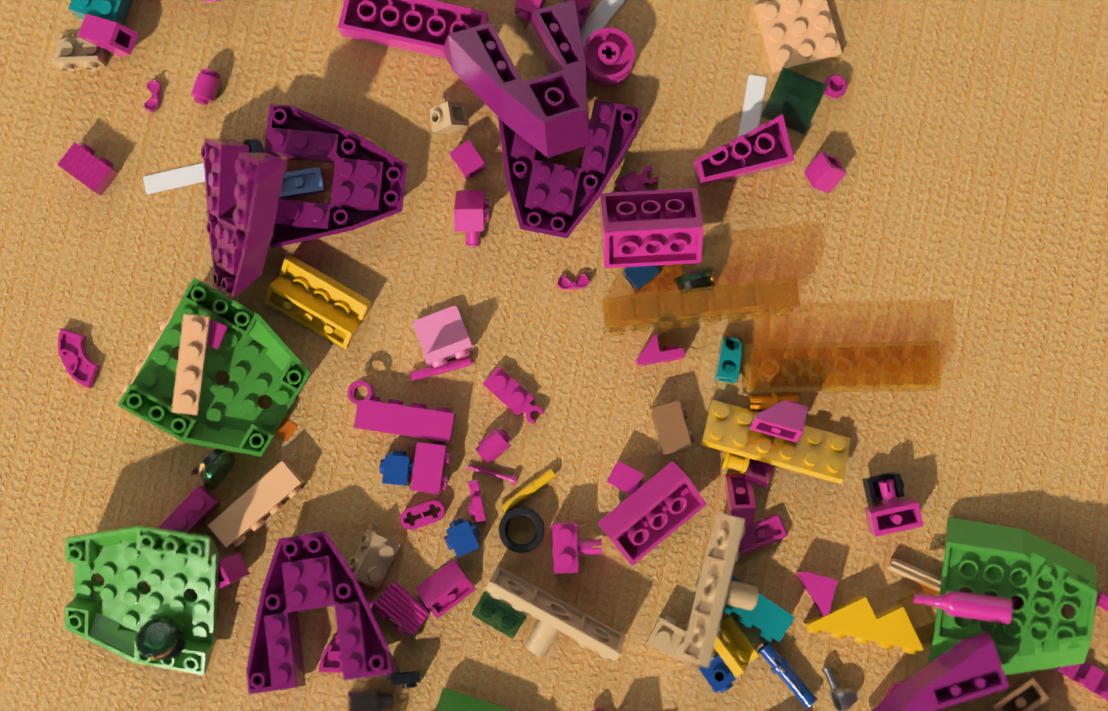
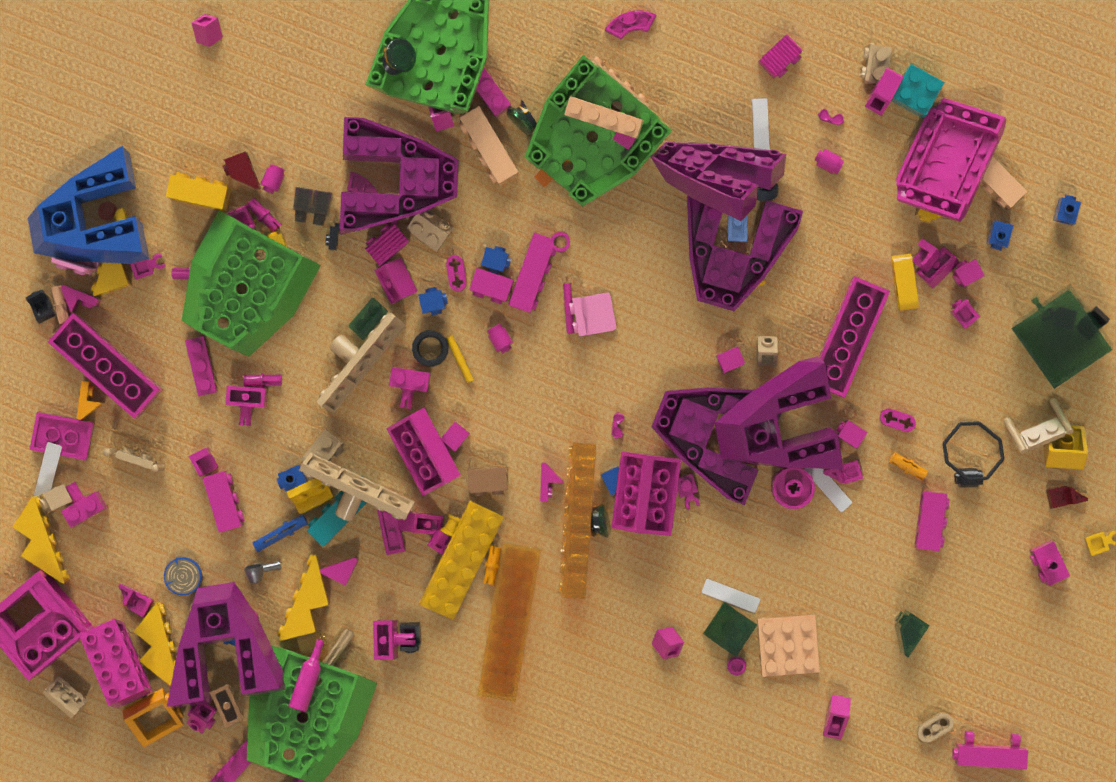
camera: 100 degrees right, 5 degrees up
yellow slope [264,254,371,350] -> none
dark pink brick [454,190,490,247] -> none
dark pink piece [467,464,517,485] -> none
dark pink plate [468,480,487,522] -> none
dark pink plate [483,366,544,424] -> none
dark pink wedge [692,114,794,187] -> none
teal leg [714,336,742,384] -> none
dark pink slope [750,400,808,443] -> none

